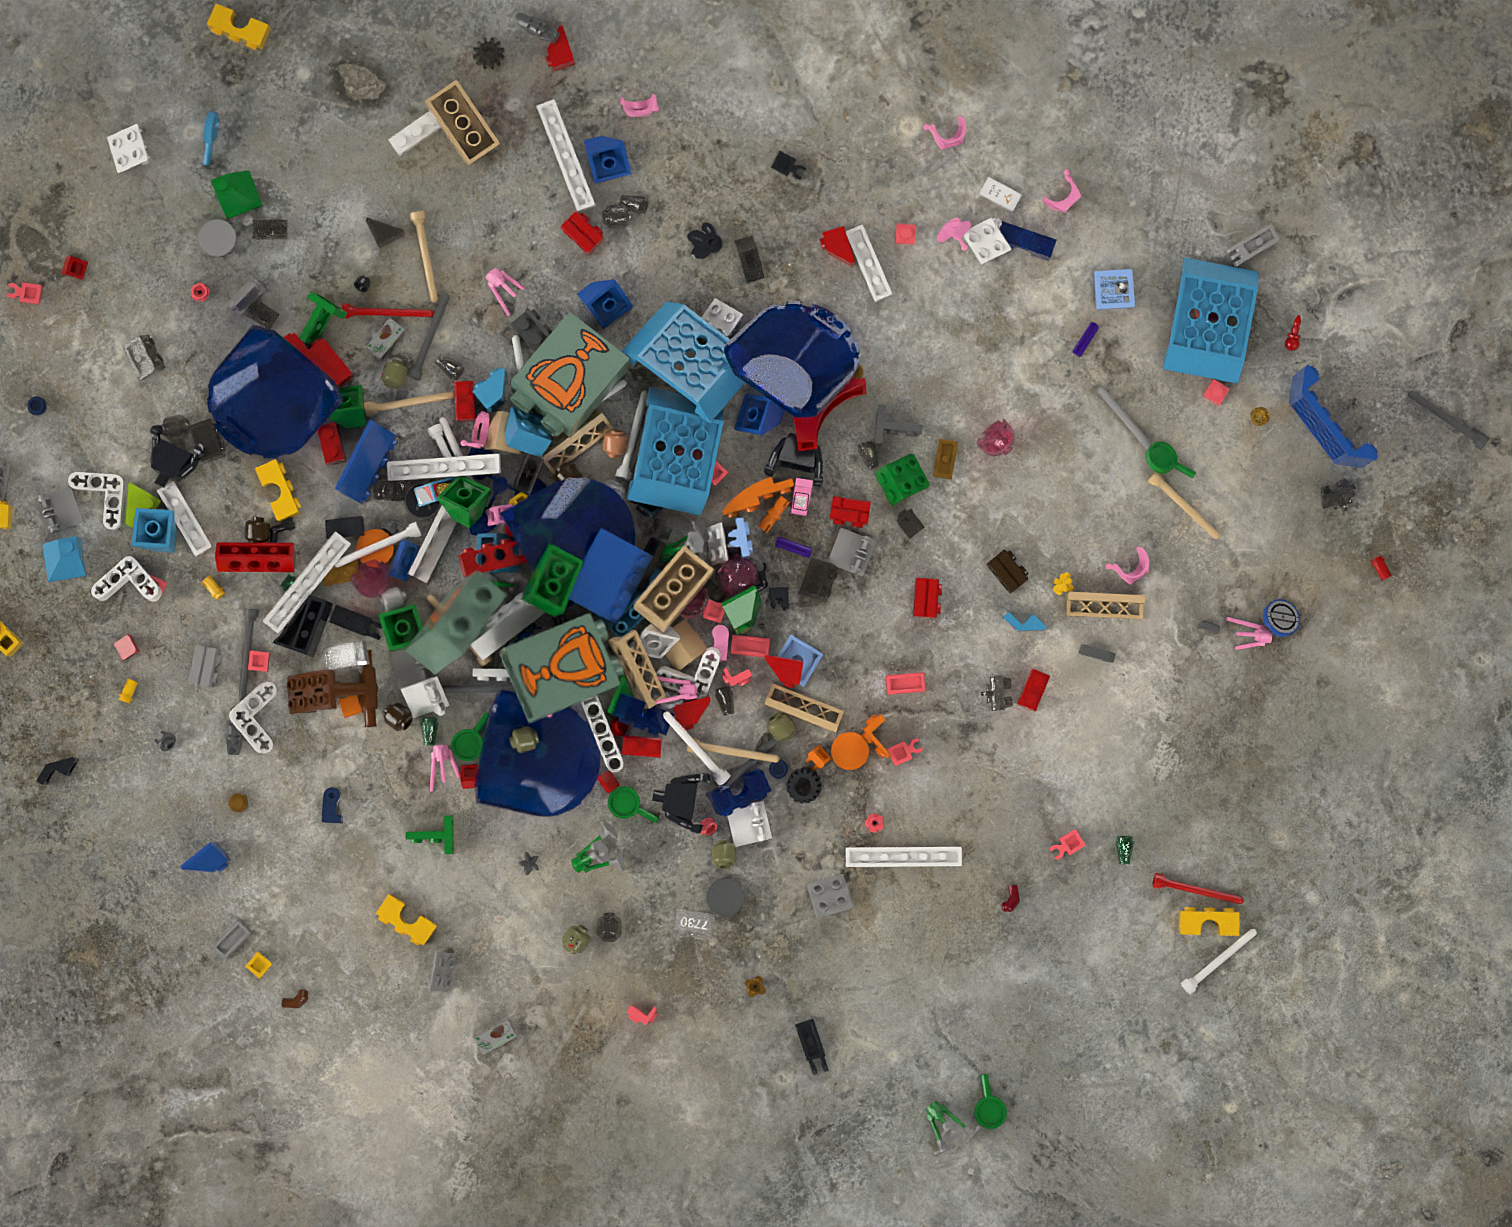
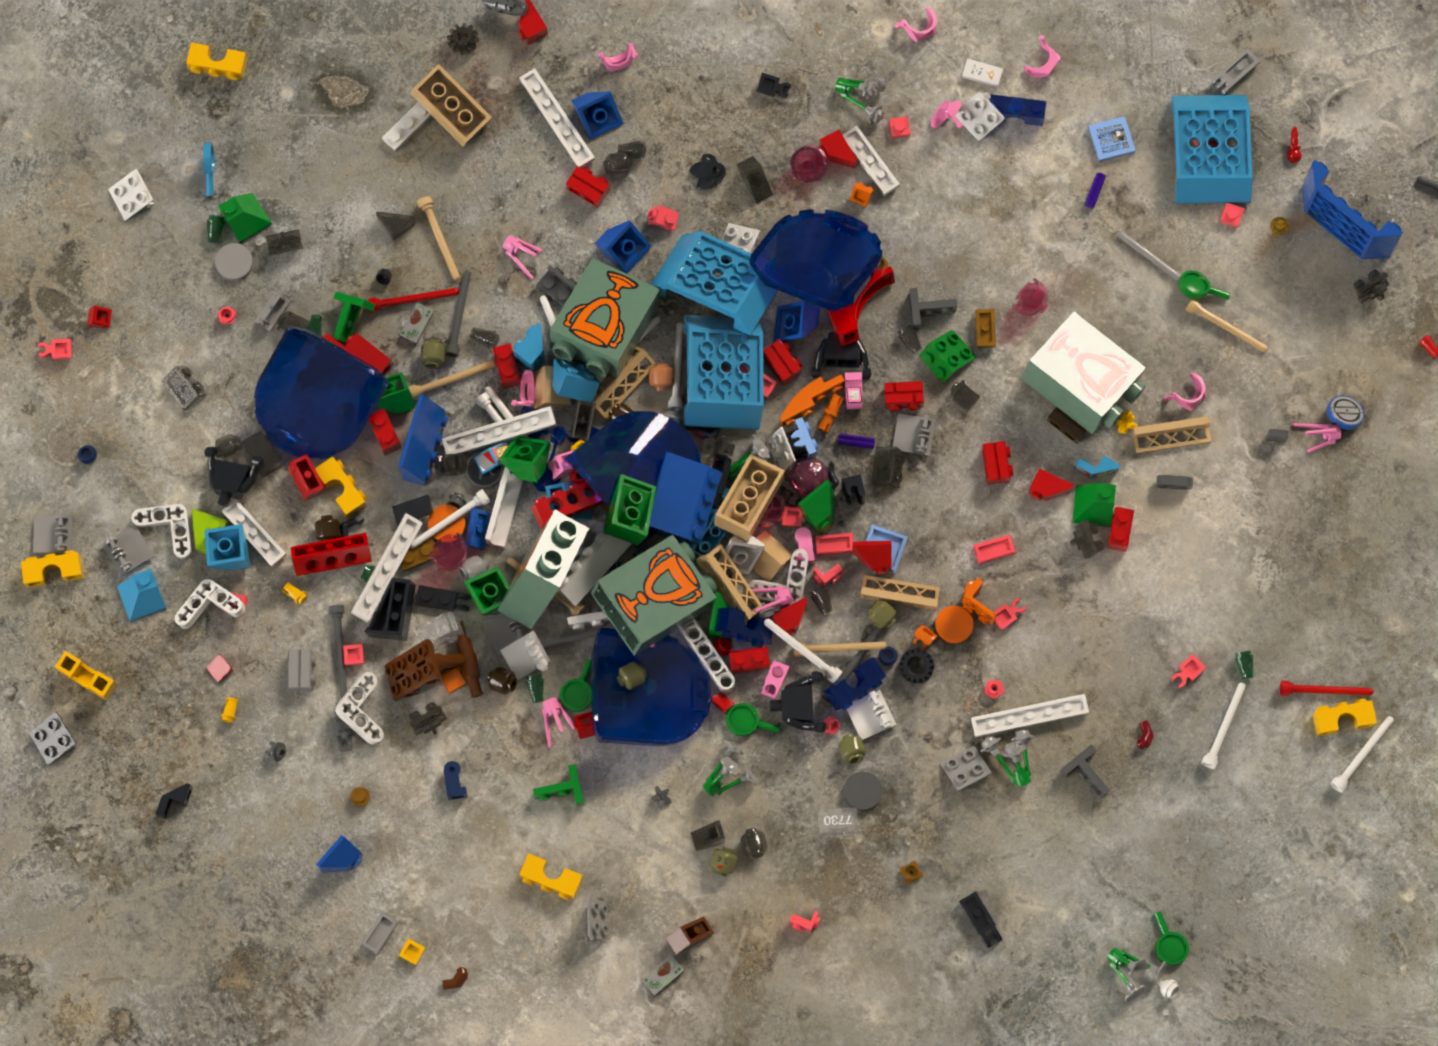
camera: 10 degrees left, 10 degrees down
none -> clear green cone [207,215,225,243]
none -> red brick [288,455,325,501]
none -> clear green cone [303,314,322,344]
none -> clear smoke hips [409,702,447,736]
none -> coral bracket [647,205,679,232]
none -> reddish brown slope [666,917,714,955]
none -> clear smoke slope [691,820,725,851]
none -> bright pink leg [761,660,790,700]
none -> red brick [763,339,803,385]
none -> clear pink cylinder [790,144,828,183]
none -> light grey plant [835,73,886,124]
none -> orange tile [849,182,873,207]
none -> light grey plant [980,730,1034,787]
none -> brick [1021,312,1146,435]
none -> red slope [1028,468,1074,501]
none -> dark grey bracket [1060,744,1110,798]
none -> green slope [1072,483,1116,527]
none -> white plate [1159,979,1180,999]
none -> white piece [1201,682,1246,769]

